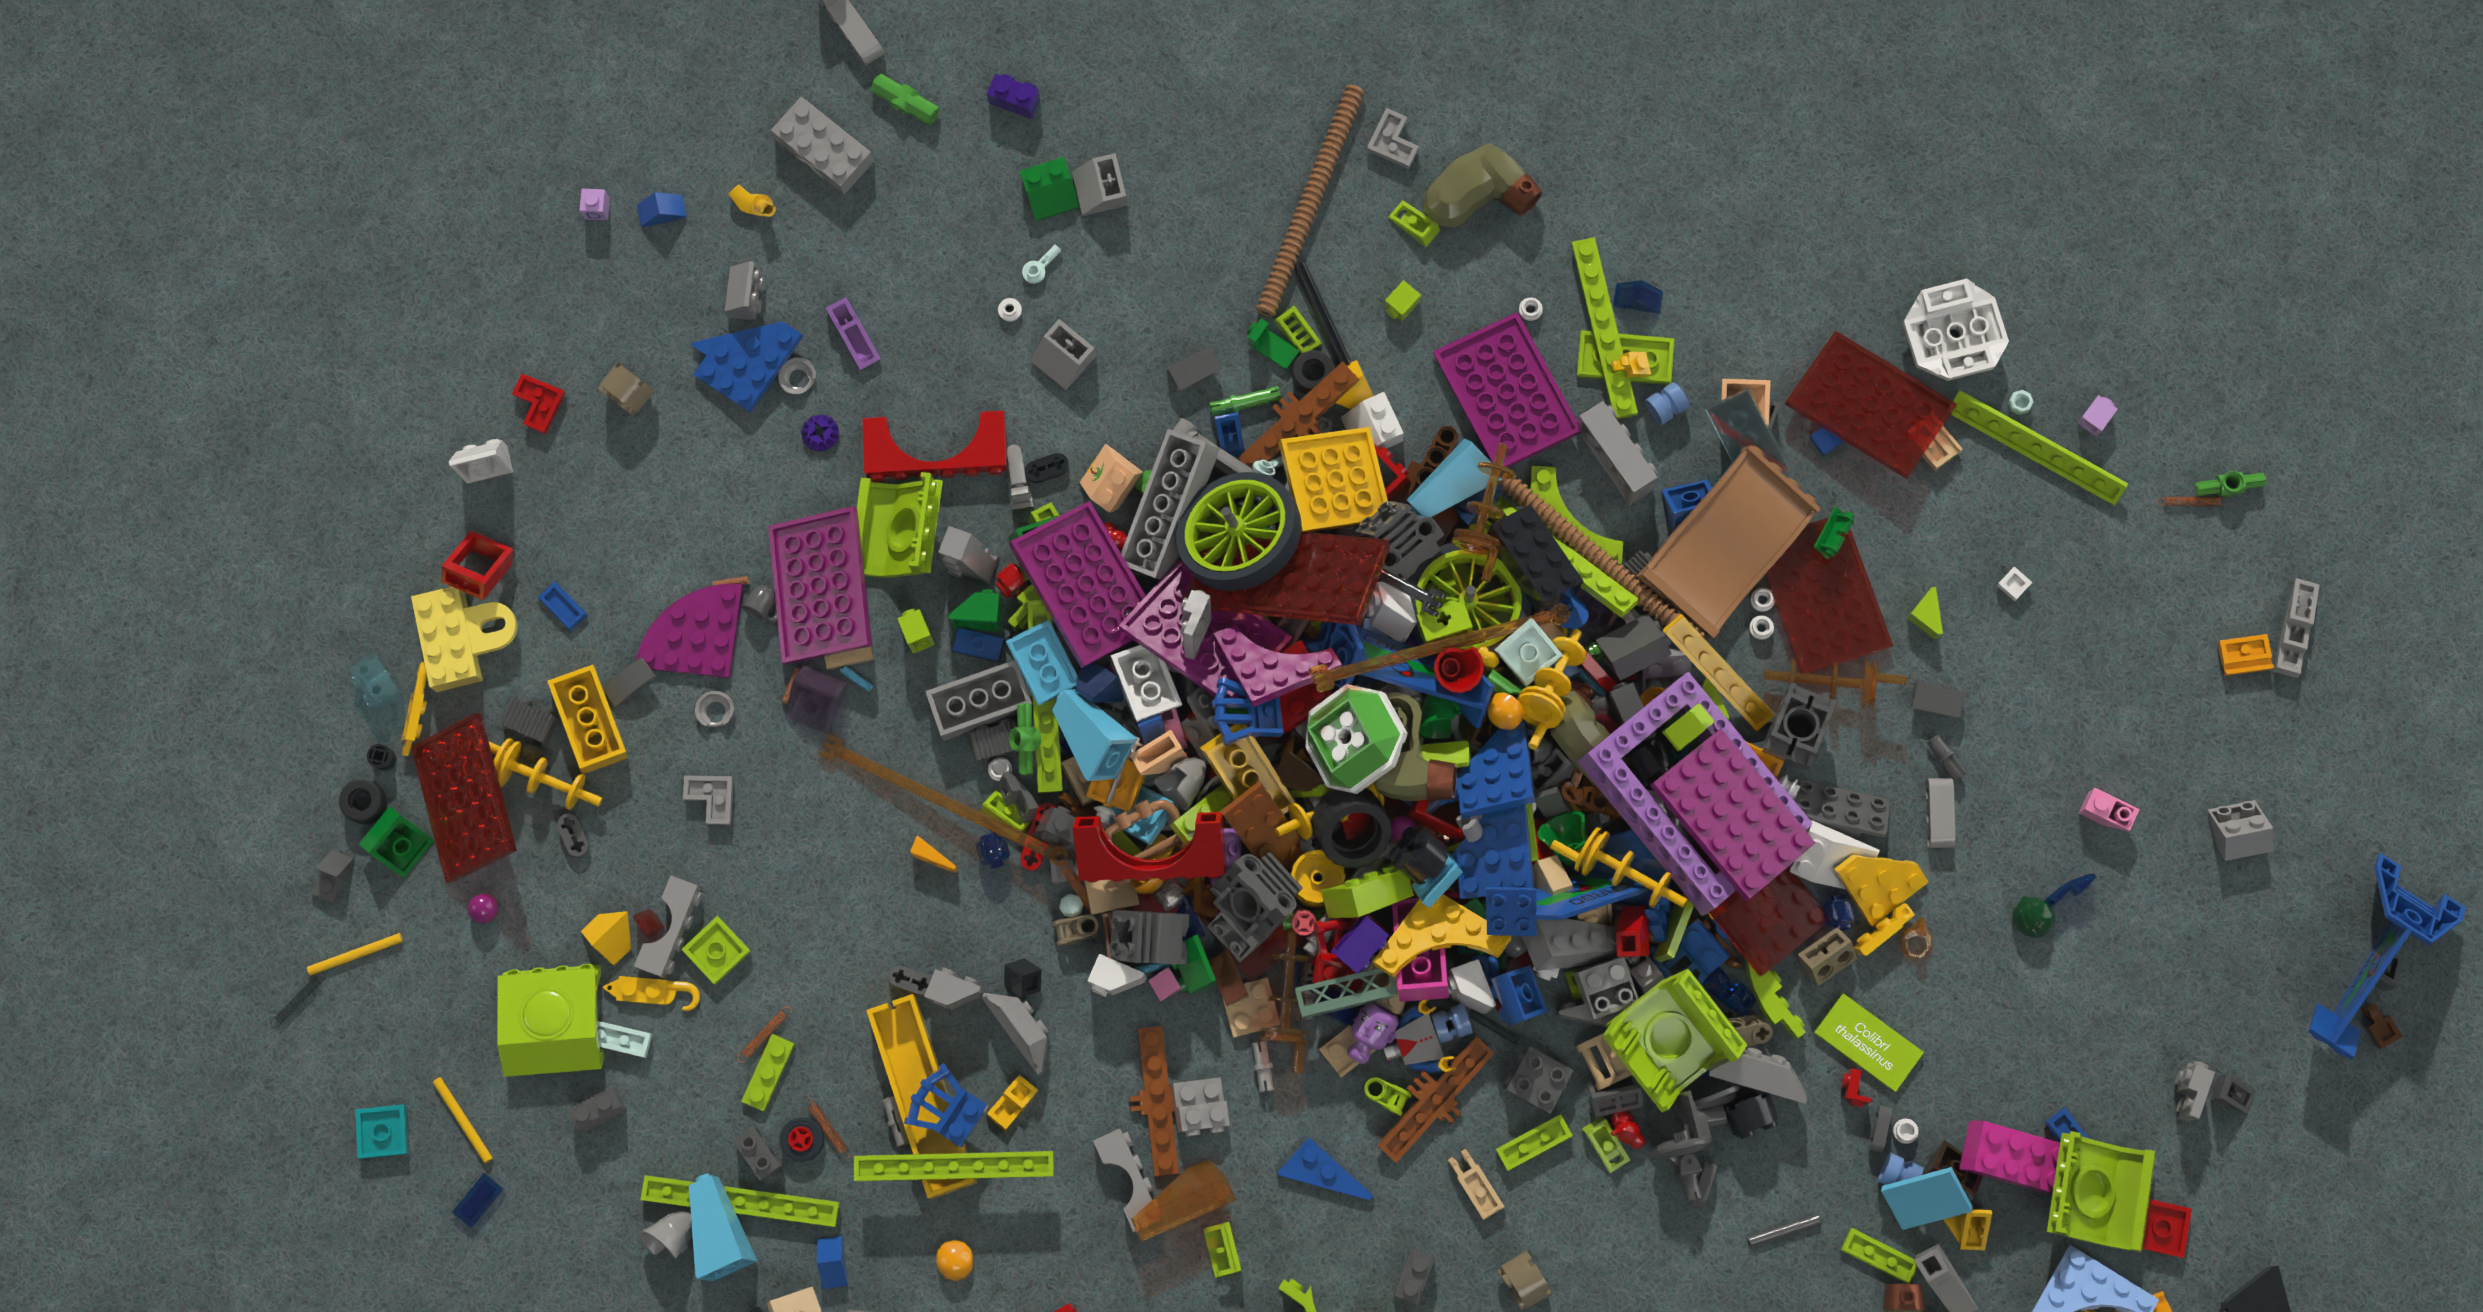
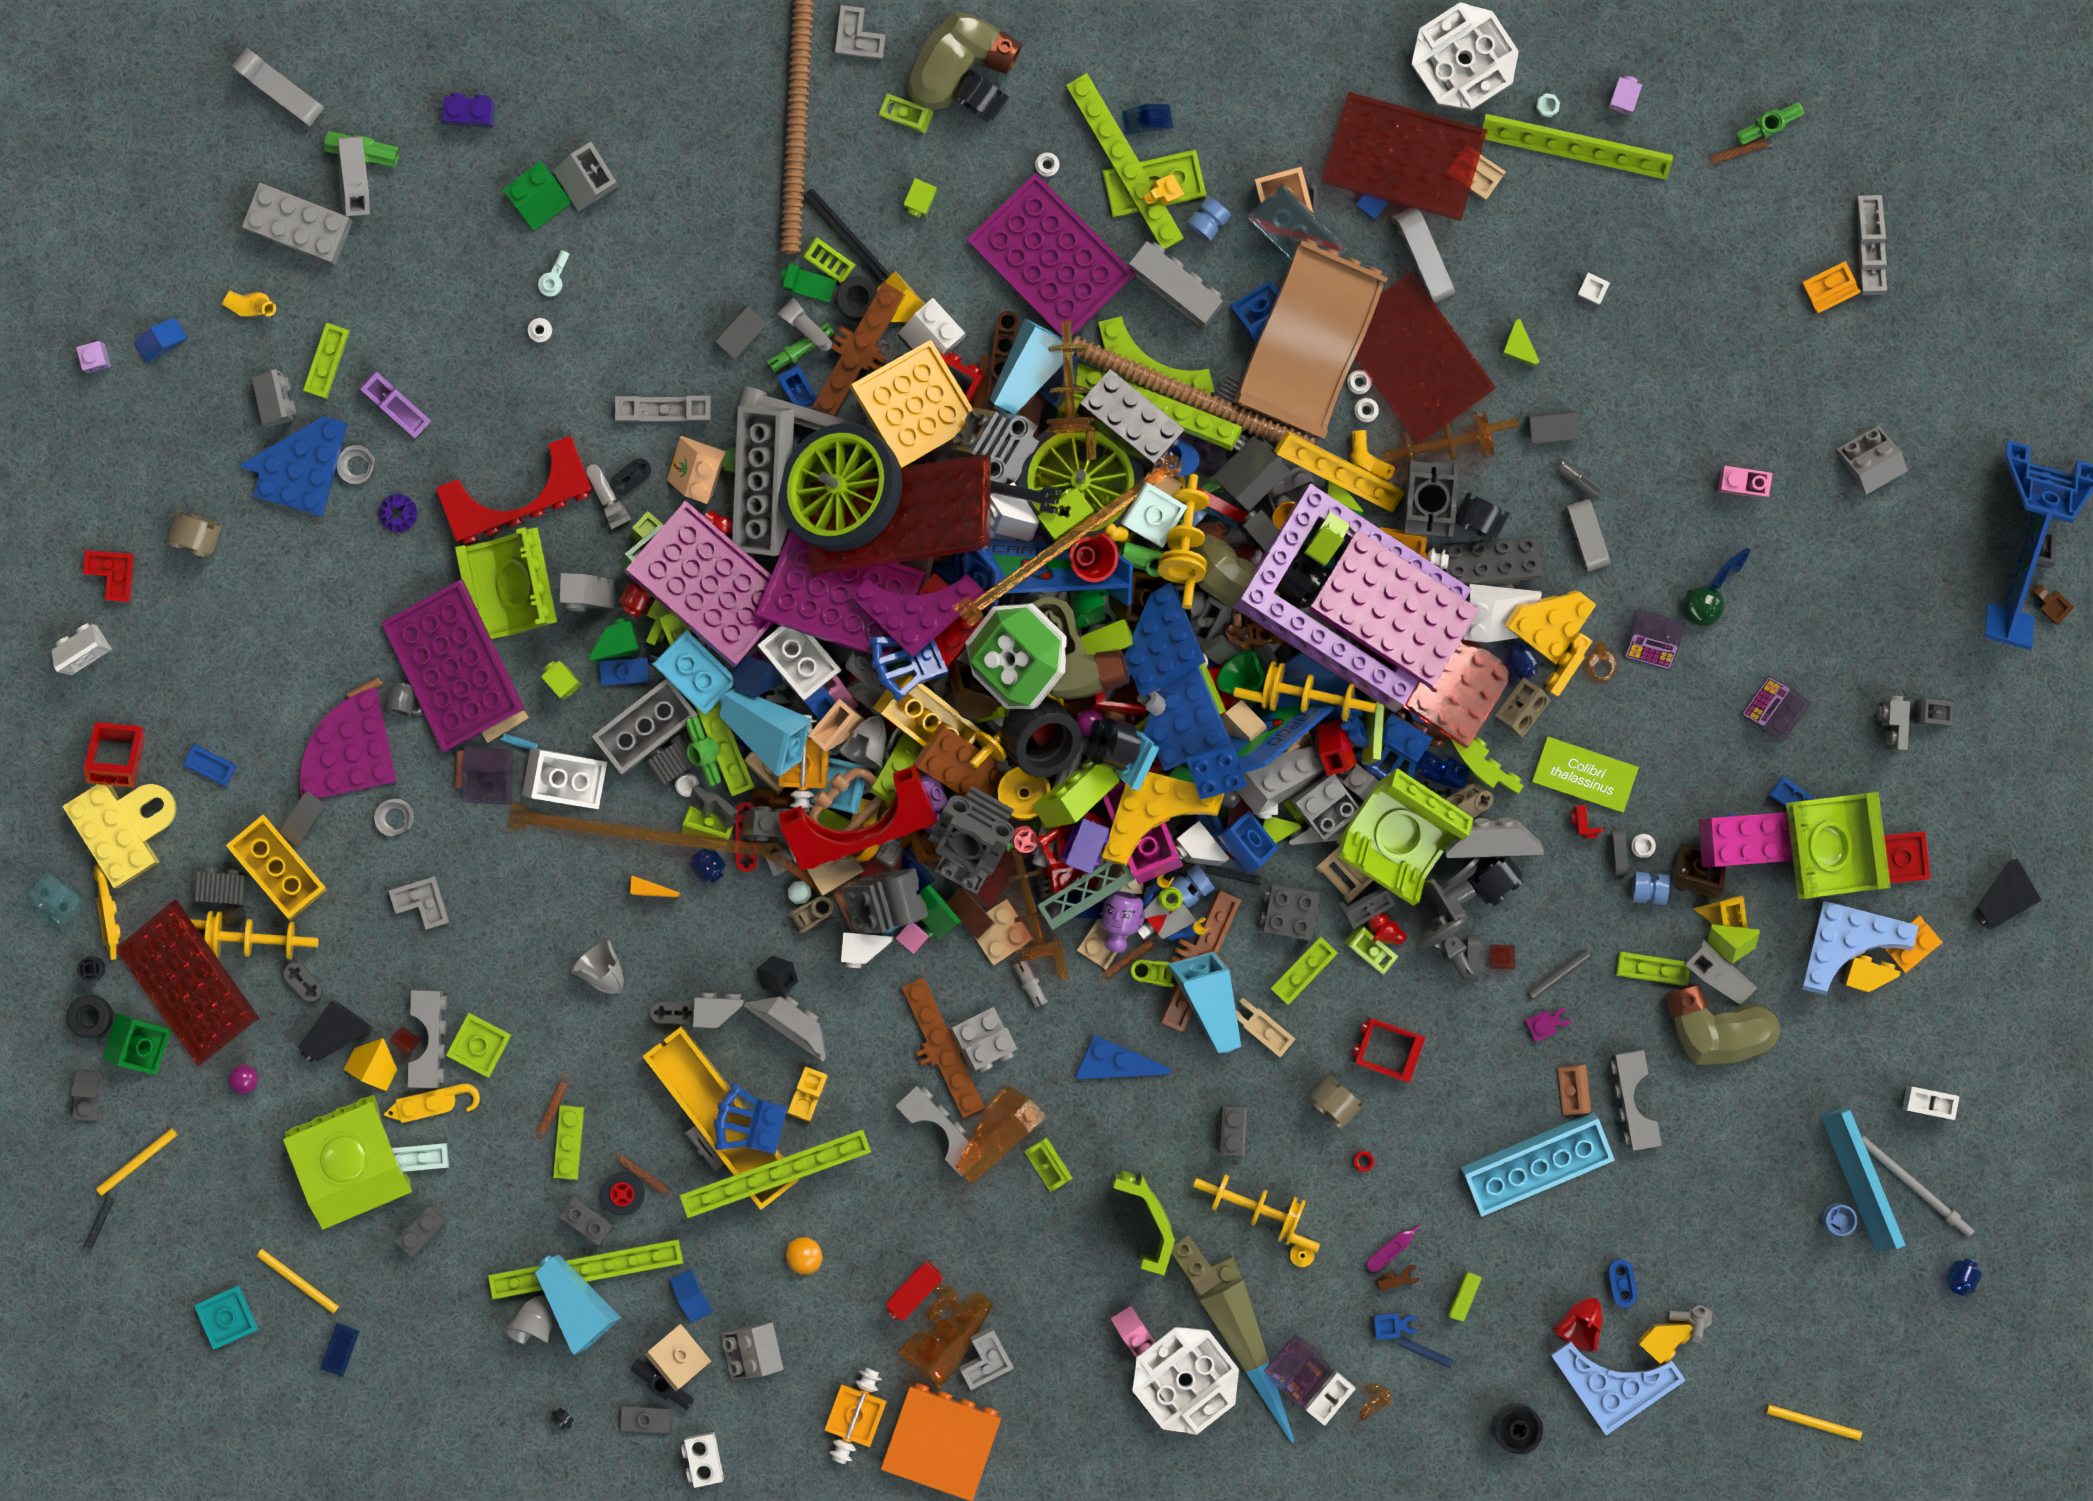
camera: 25 degrees left, 10 degrees up
light grey slope [1030,319,1096,390] -> none
light grey plate [1181,590,1212,660] -> none
light aqua plate [1252,456,1284,477] -> none
light orange hair [1487,693,1525,730] -> none
green hinge [1814,506,1855,559] -> none
medium azure tile [1881,1167,1973,1230] -> none
none -> black slope [298,1000,374,1062]
none -> lime plate [303,323,350,399]
none -> light grey slope [338,136,370,216]
none -> white slope [522,748,607,809]
none -> light grey helmet [571,939,624,994]
none -> light grey slope [615,396,711,422]
none -> light grey piece [777,298,832,352]
none -> black brick [954,69,1009,123]
none -> orange piece [1099,937,1159,981]
none -> lime plate [1159,886,1183,911]
none -> medium azure slope [1168,951,1241,1053]
none -> lime slope [1262,817,1301,843]
none -> yellow arm [1349,430,1395,480]
none -> red window [1351,1018,1426,1083]
none -> light grey beam [1391,206,1455,304]
none -> black brick [1455,492,1510,541]
none -> clear red slope [1490,944,1516,969]
none -> magenta plate [1525,1008,1571,1042]
none -> clear purple slope [1623,610,1686,670]
none -> lime slope [1707,924,1760,964]
none -> clear purple slope [1740,676,1812,743]

